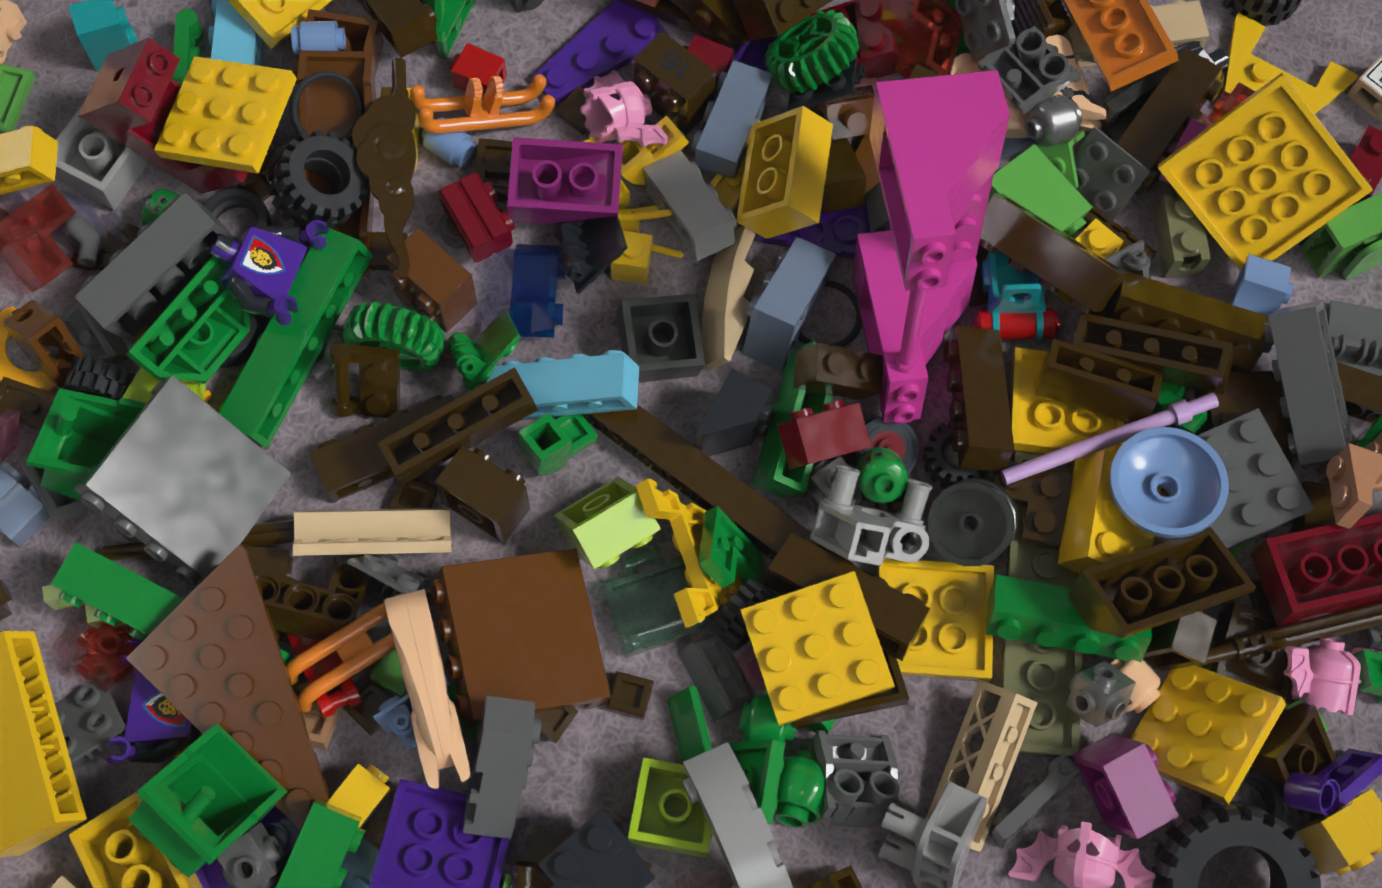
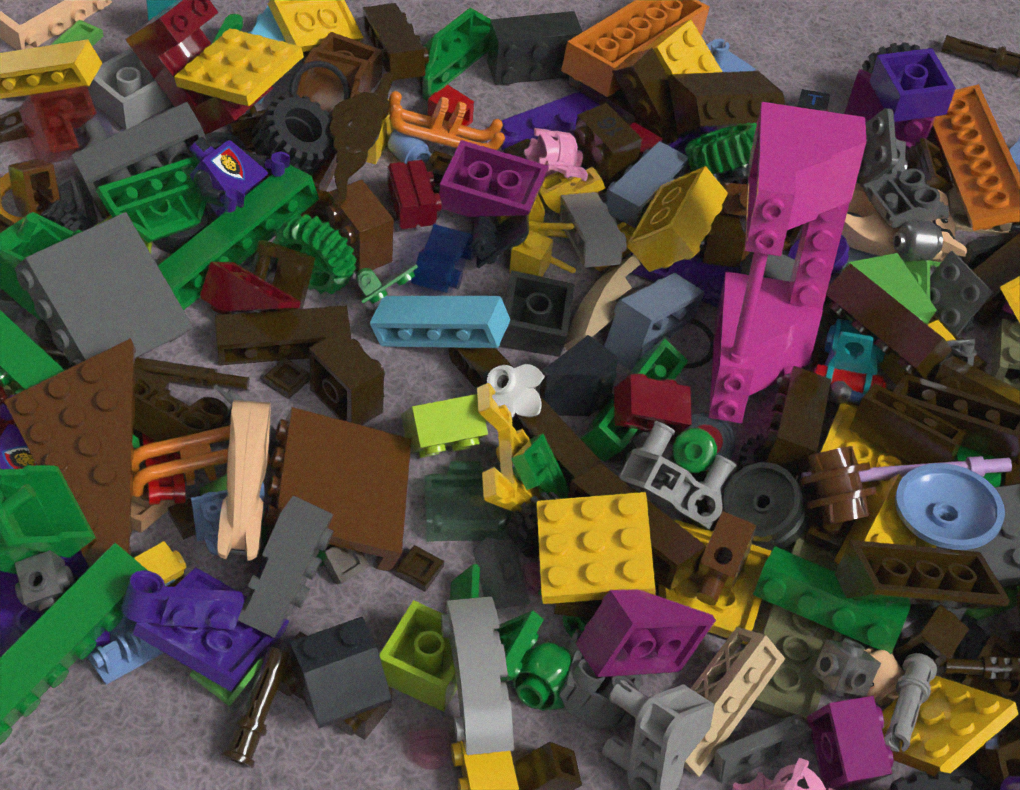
camera: 15 degrees right, 20 degrees down
medium blue brick [291,21,346,55] -> none
tan fence [293,508,452,556] -> none
dark brown brick [377,367,538,484] -> none
green brick [516,413,598,476] -> none
green head [738,695,796,743] -> none
dark brown brick [793,343,884,400] -> none
none -> dark purple plate [121,570,244,630]
none -> dark red slope [199,262,301,314]
none -> white plate [487,364,544,417]
none -> magenta slope [576,589,716,677]
none -> reddish brown torso [696,511,757,605]
none -> reddish brown piece [800,446,877,526]
none -> flat silver piece [828,381,865,406]
none -> light grey pin [884,653,937,752]

